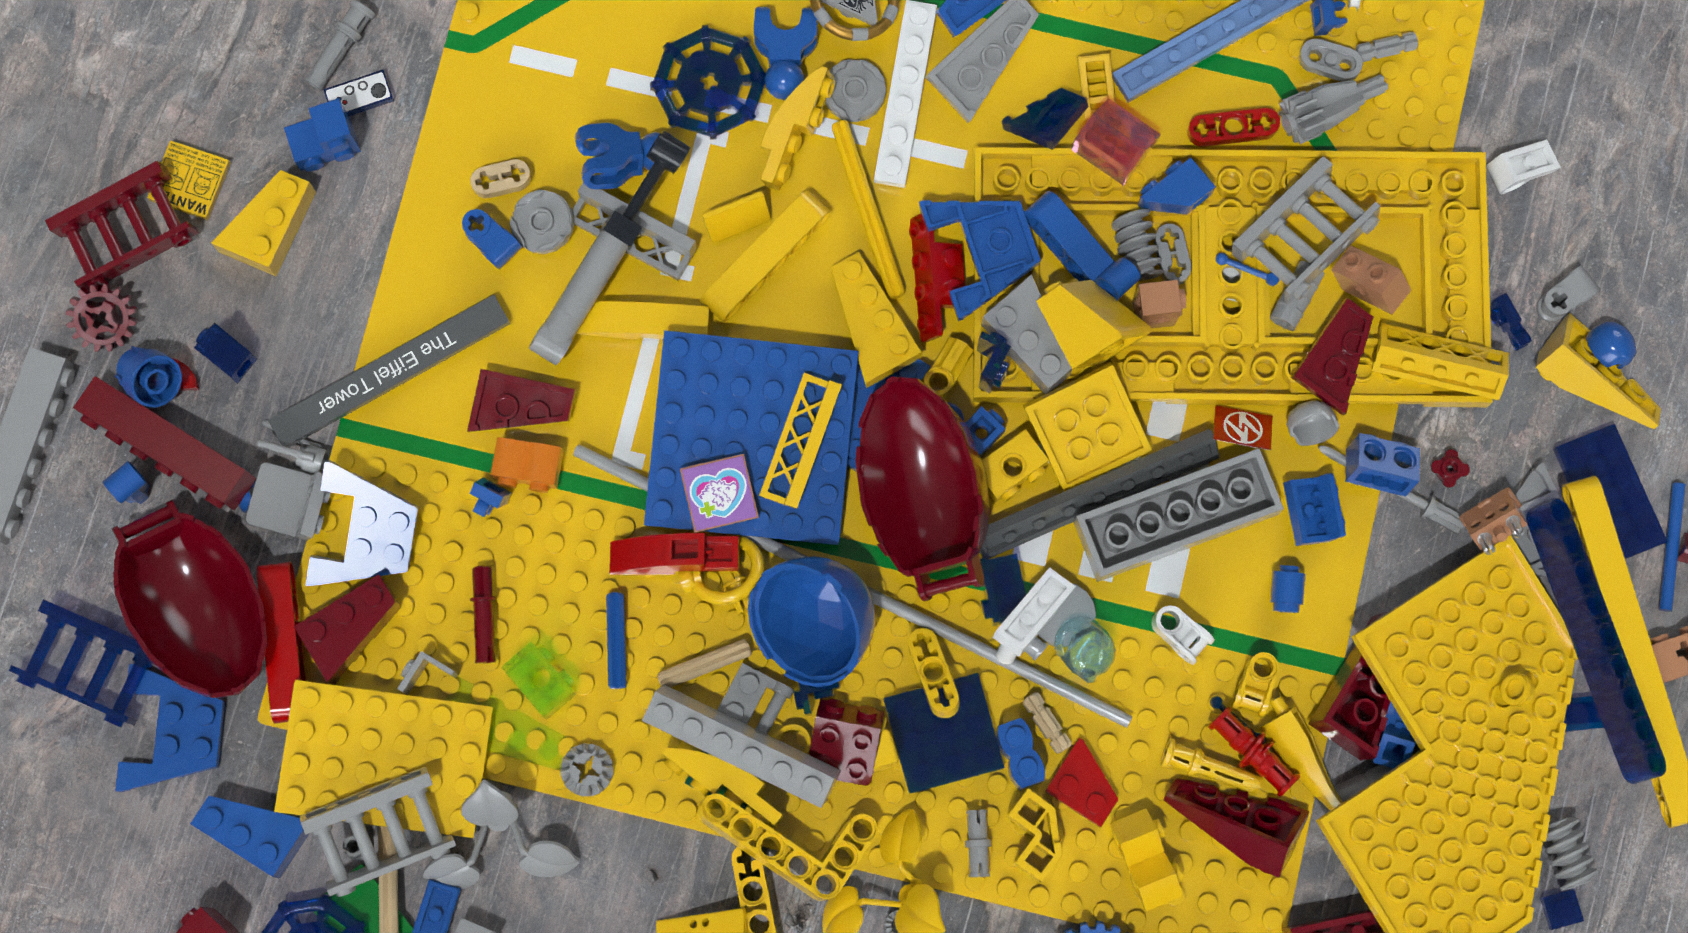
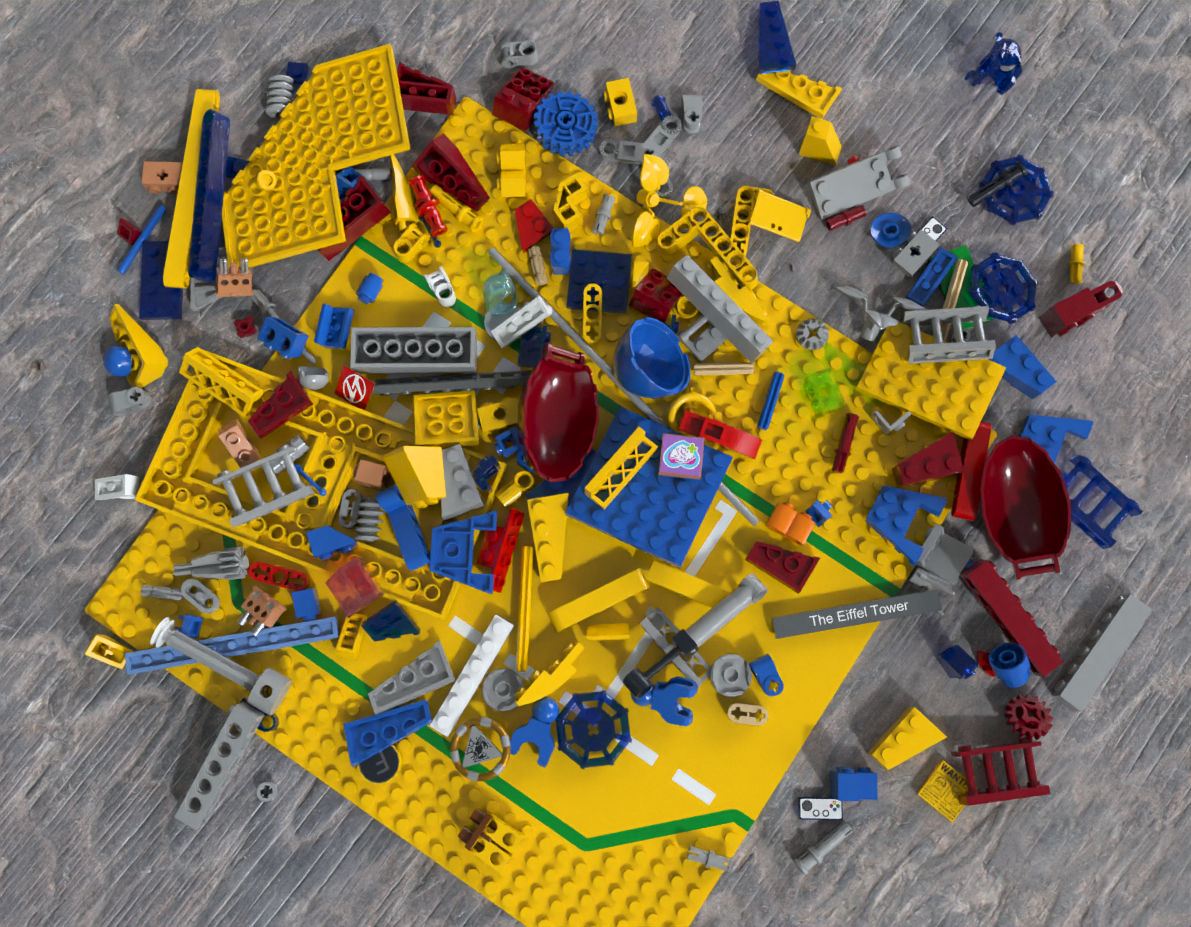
camera: 160 degrees left, 0 degrees up
blue piece [102,461,150,504] -> none
clear blue plate [1490,293,1532,351] -> none
none -> nougat piece [237,586,287,636]
none -> blue brick [292,588,322,622]

